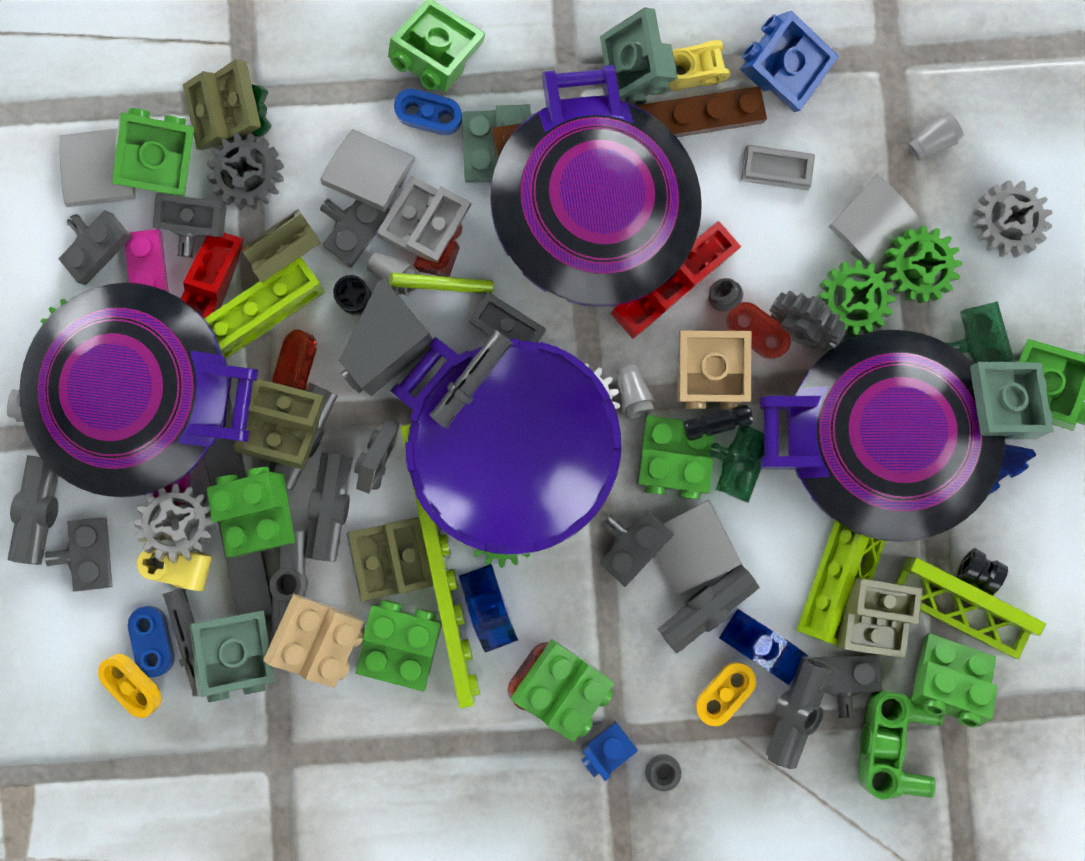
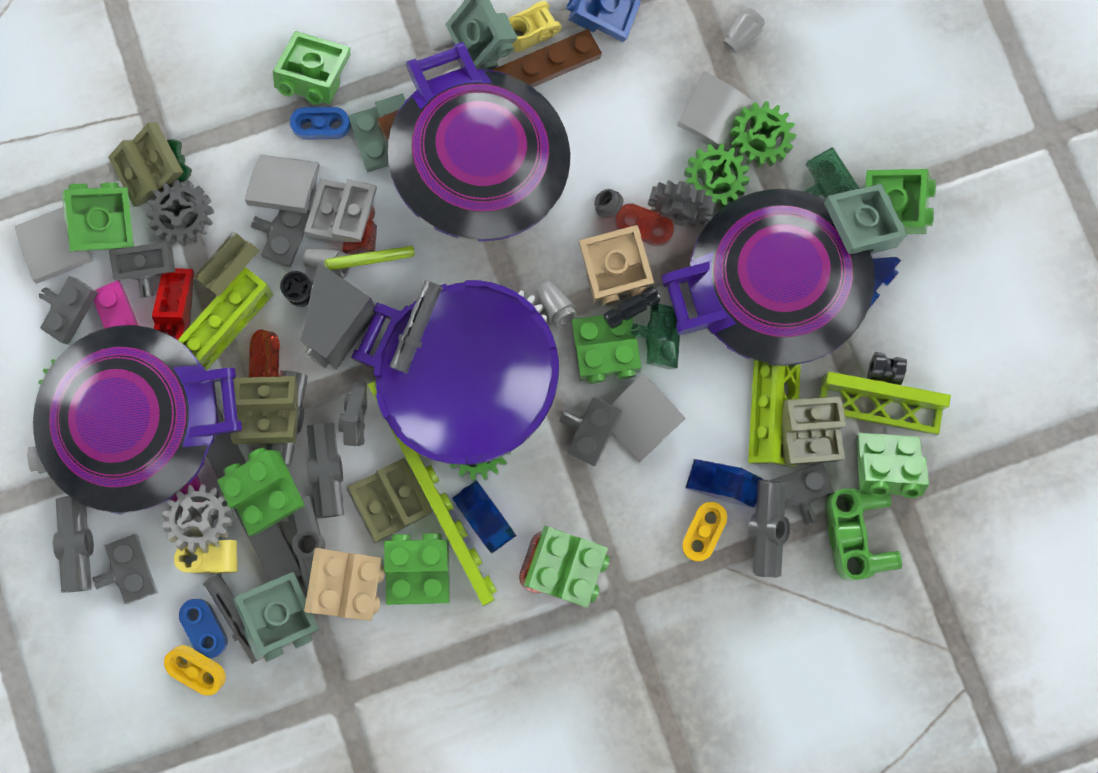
camera: 15 degrees left, 5 degrees down
dark grey plate [469,292,546,343] -> none
blue bracket [581,720,638,781] -> none
red slope [610,221,742,339] -> none
dark grey plate [645,754,682,791] -> none
dark grey piece [657,564,760,654] -> none
light grey tile [741,145,815,191] -> none
light grey gear [972,180,1053,258] -> none

